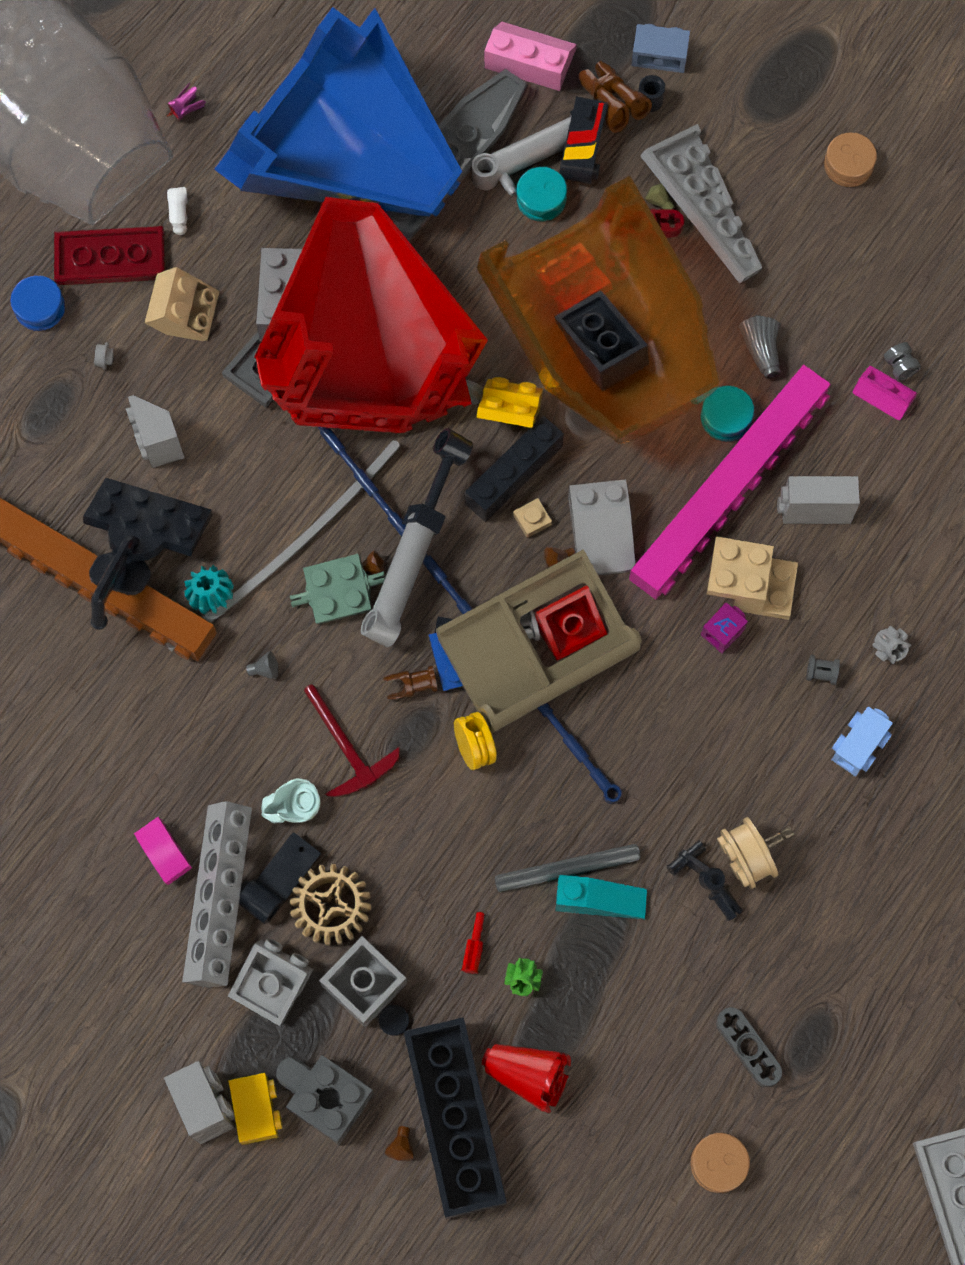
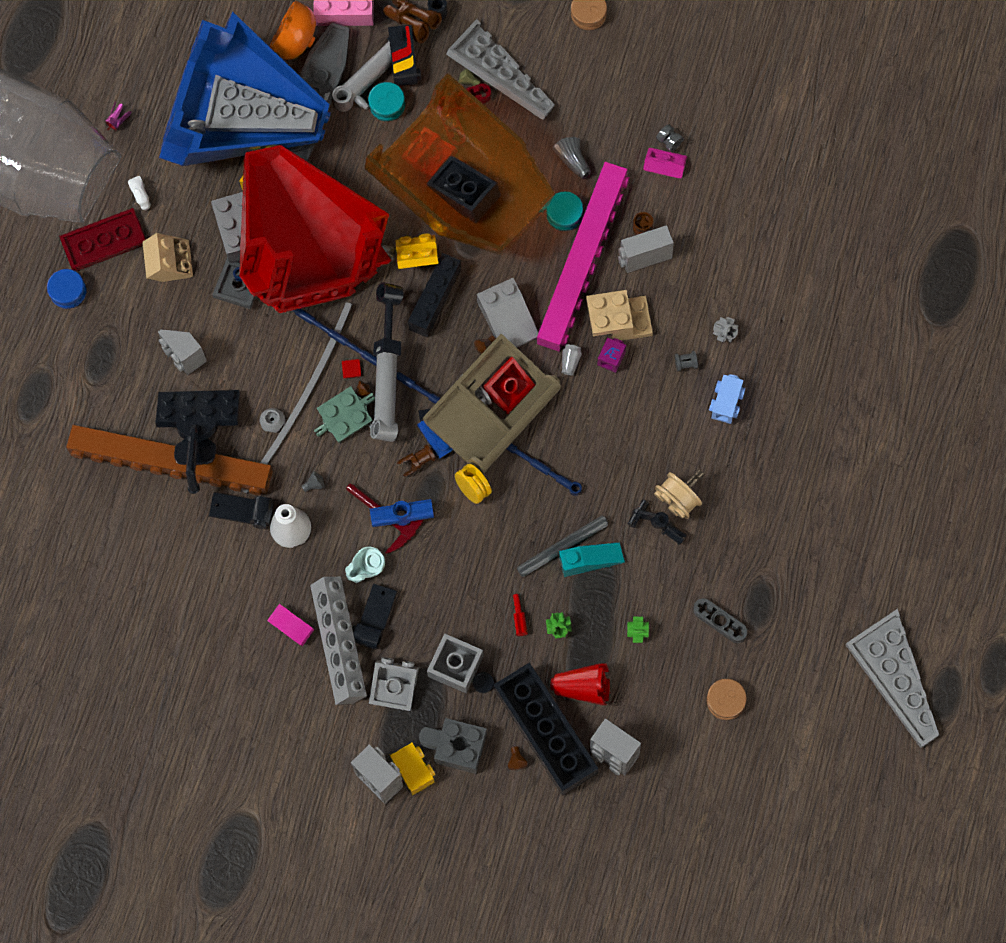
camera: 15 degrees left, 0 degrees up
light grey plate [94,342,114,370] -> none
teal gear [184,565,234,615] -> none
tan gear [290,864,371,946] -> none
tan plate [513,498,552,538] -> none
none -> light grey bush [188,120,206,134]
none -> light grey wing [204,75,318,132]
none -> black door [209,492,275,529]
none -> light grey plate [260,408,285,433]
none -> orange cylinder [269,0,316,60]
none -> white cone [270,504,311,548]
none -> red piece [342,359,361,379]
none -> blue piece [370,499,434,527]
none -> light grey cone [562,344,582,376]
none -> light grey brick [590,719,641,776]
none -> bright green gear [627,616,649,643]
none -> reddish brown wheel [633,212,653,235]

